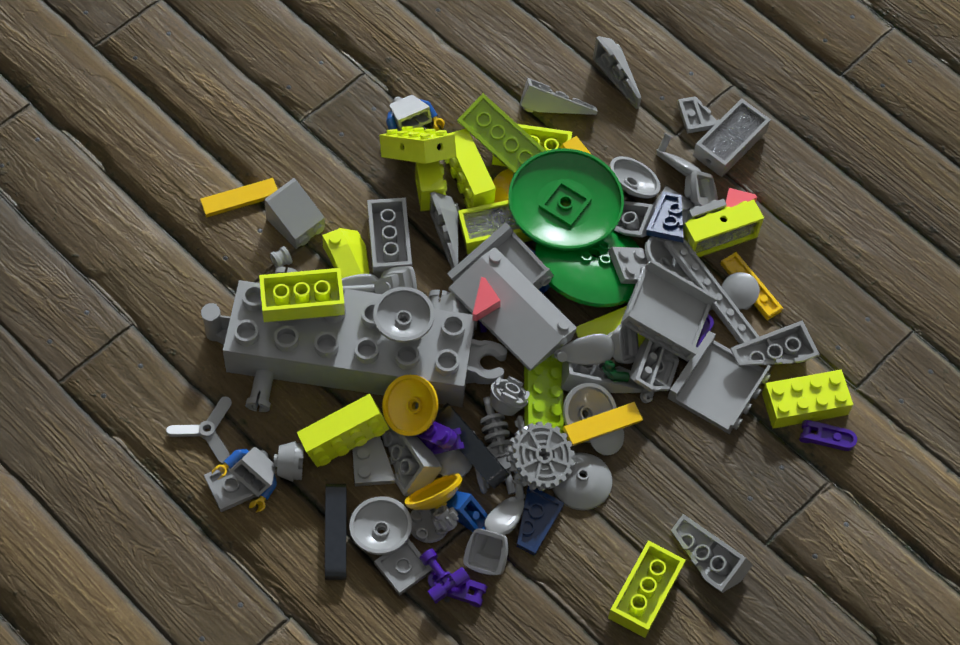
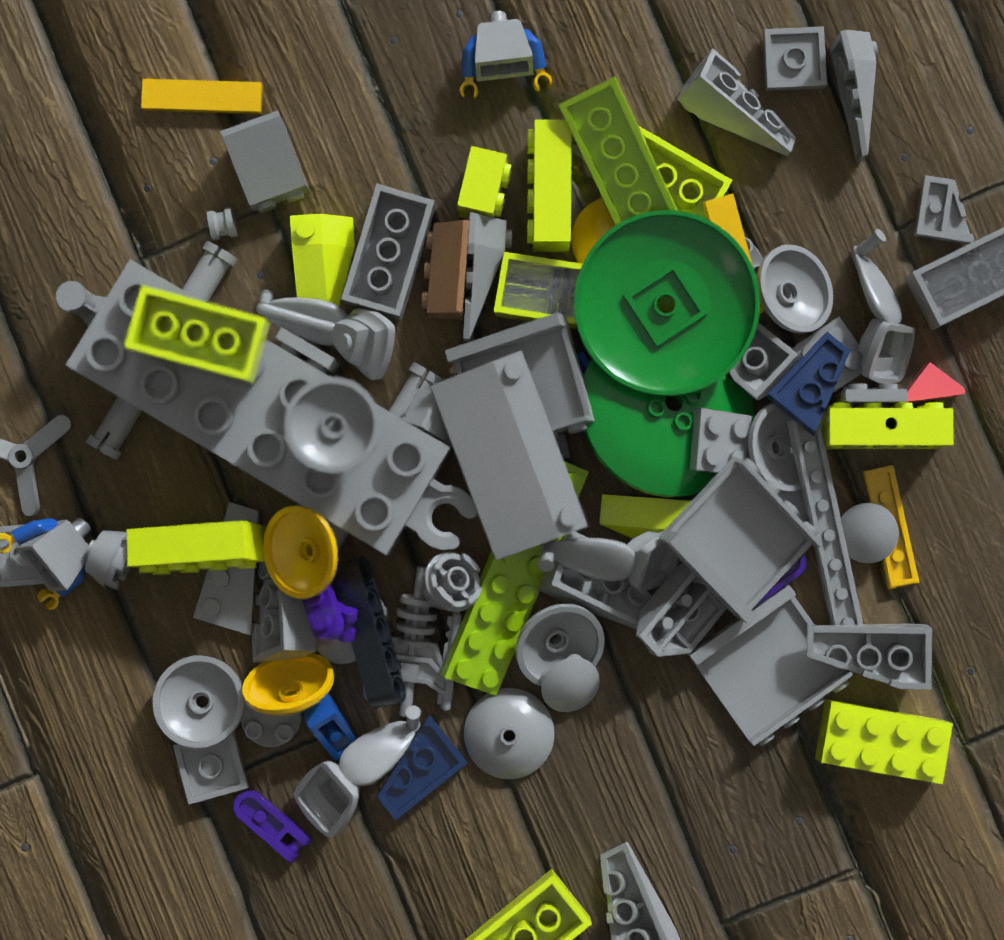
camera: 25 degrees right, 25 degrees up
black beam [325,483,347,580] -> none
neon yellow brick [379,126,457,164] -> none
dark purple bar [419,549,470,604] -> none
light grey gear [432,506,459,532] -> none
coral slope [473,277,501,321] -> none
light grey piece [506,422,575,491] -> none
yellow tile [562,402,643,446] -> none
dark green arm [602,360,630,382] -> none
dark purple plate [799,420,857,451] -> none
none -> medium nougat slope [422,220,470,320]
none -> light grey plate [763,26,827,91]

